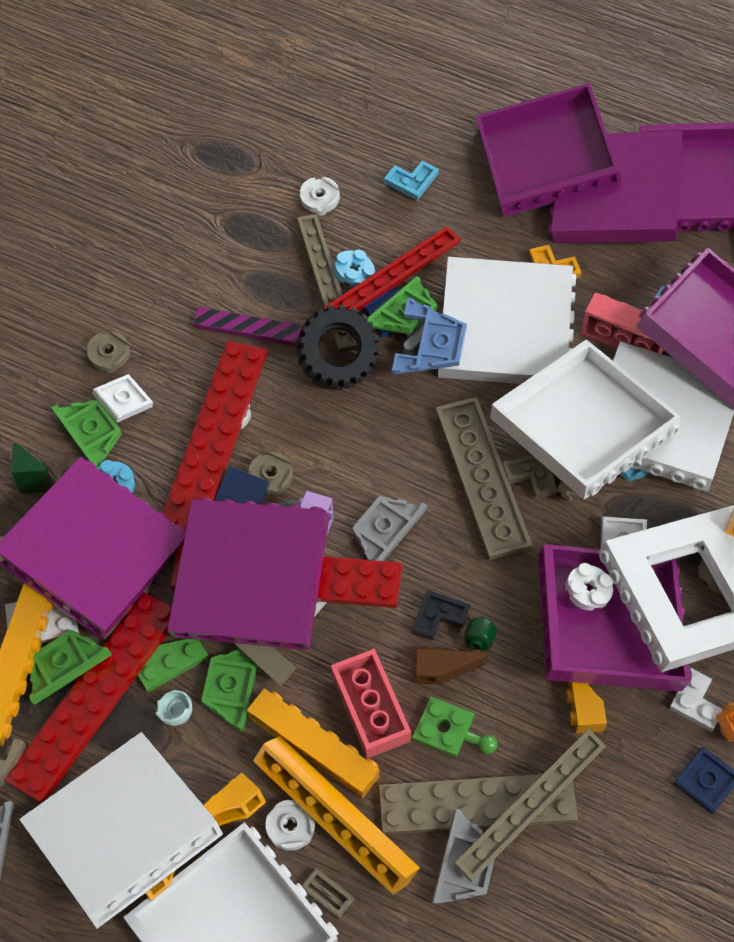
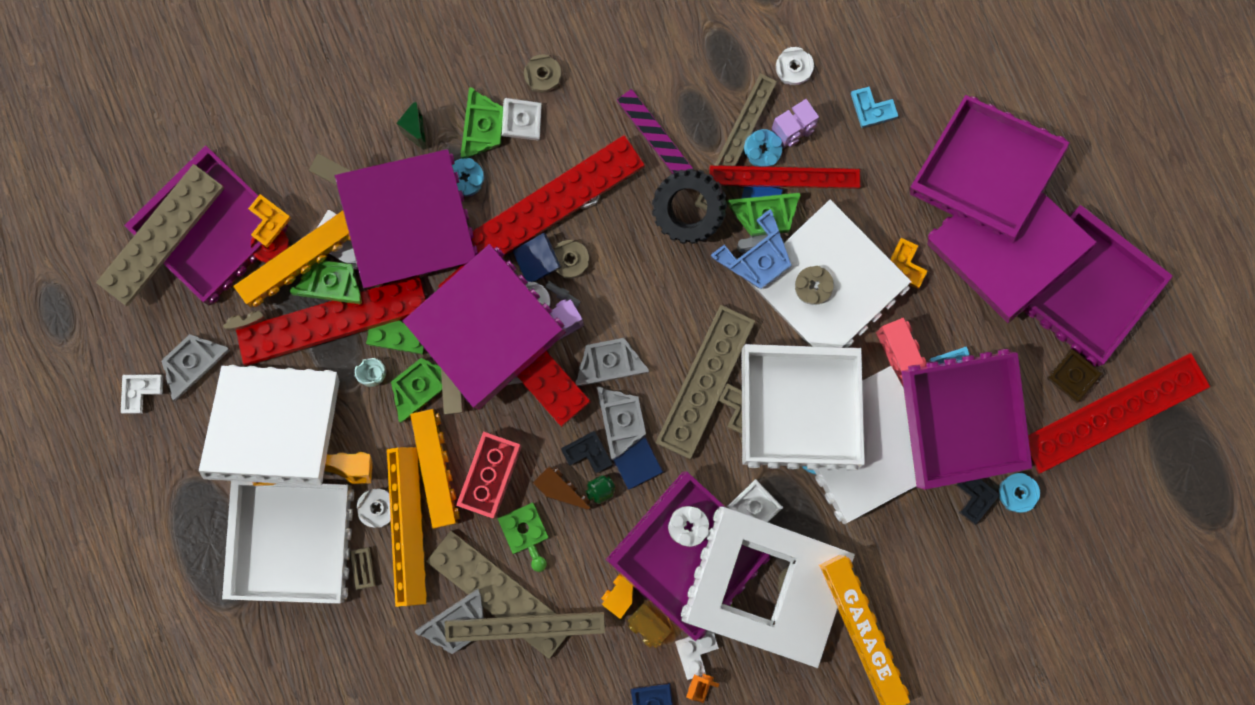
camera: 45 degrees right, 20 degrees up
none -> light grey wing [597,387,646,460]
none -> dark blue tile [613,438,663,490]
none -> clear yellow hinge [627,603,672,648]
none -> lavender piece [771,99,819,148]
none -> dark tan plate [795,266,834,305]

